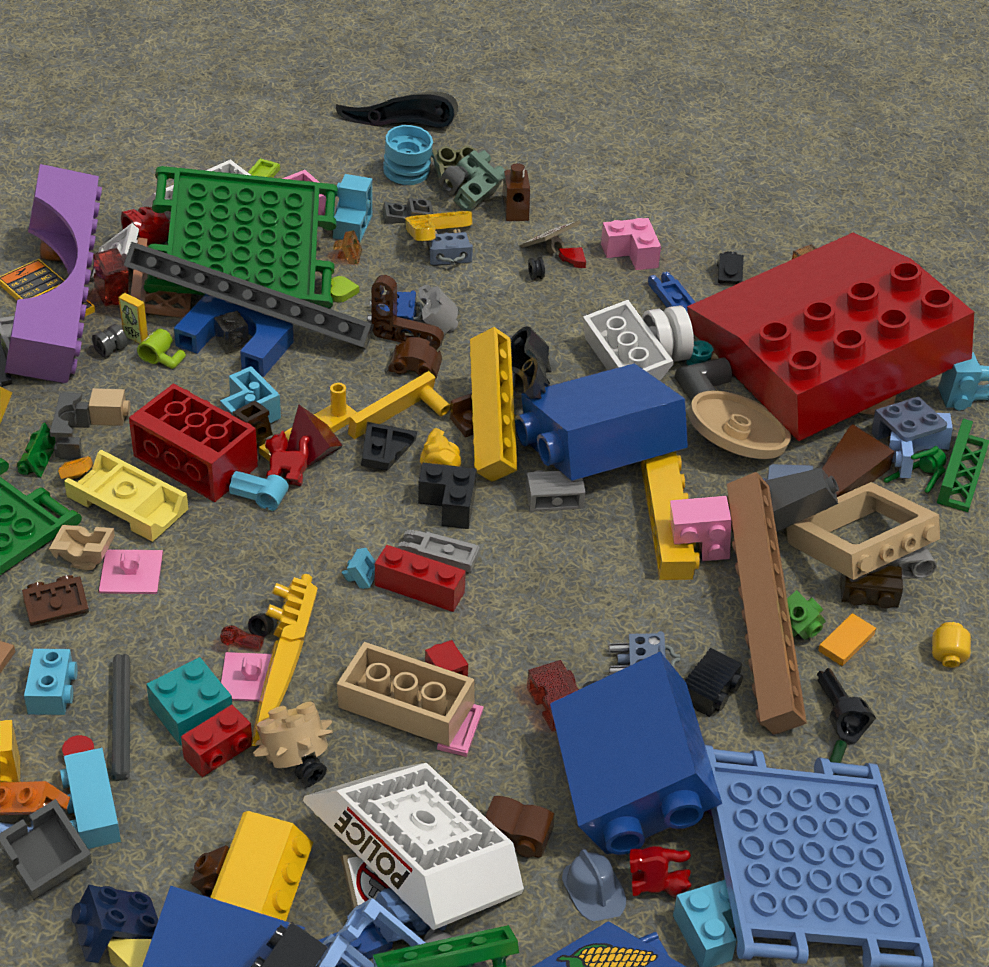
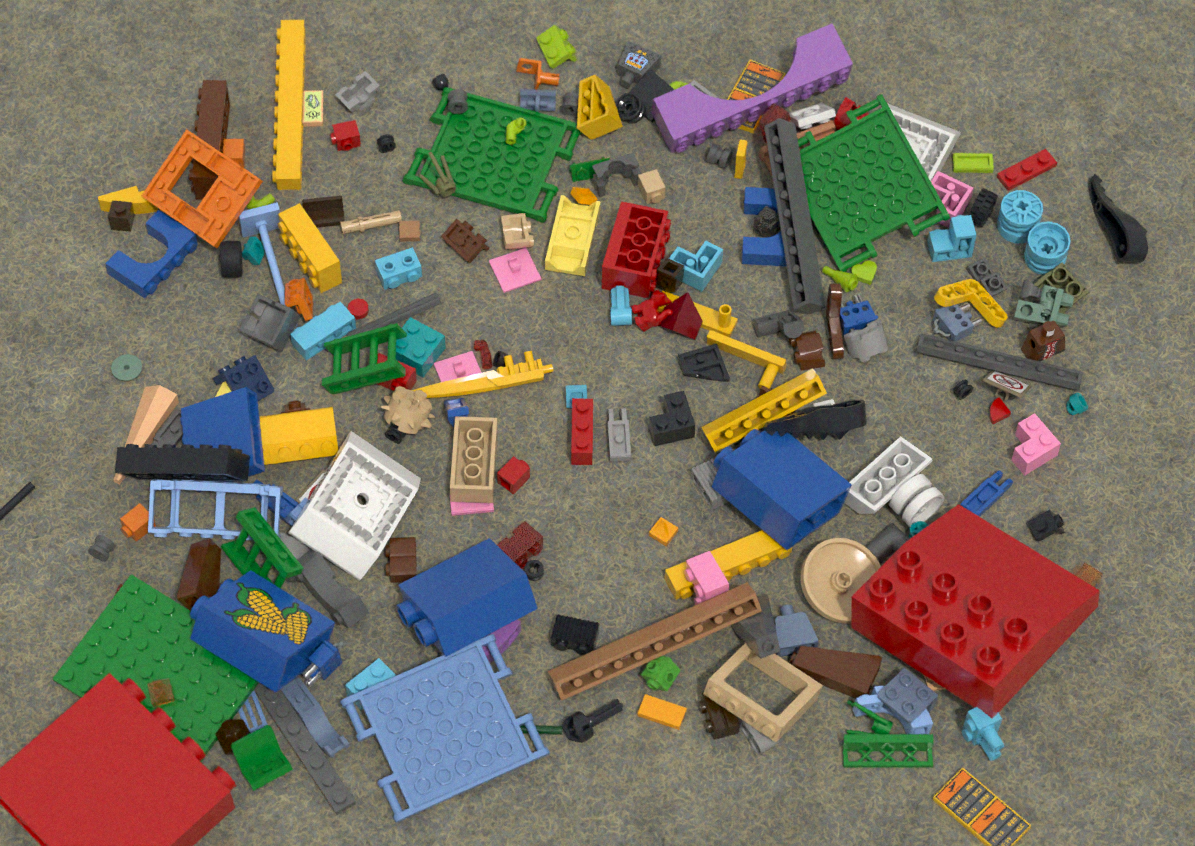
camera: 70 degrees right, 15 degrees up
lime piece [137,329,186,369] -> none
clear orange tile [333,230,362,265] -> none
yellow head [420,428,461,467] -> none
sand blue piece [562,849,626,921] -> none
sand blue piece [608,631,680,675] -> none
red animal [630,846,691,899] -> none
yellow head [932,622,971,668] -> none
none -> dark grey brick [294,550,369,628]
none -> green fence [322,323,407,394]
none -> blue tile [444,398,469,427]
none -> light orange tile [649,517,678,546]
none -> dark grey brick [752,310,804,338]
none -> lime cone [822,266,858,293]
none -> dark grey plate [916,333,1083,390]
none -> black tyre [969,188,998,227]
none -> red plate [997,149,1057,191]
none -> medium azure wheel [997,190,1043,243]
none -> teal tile [1066,392,1088,415]

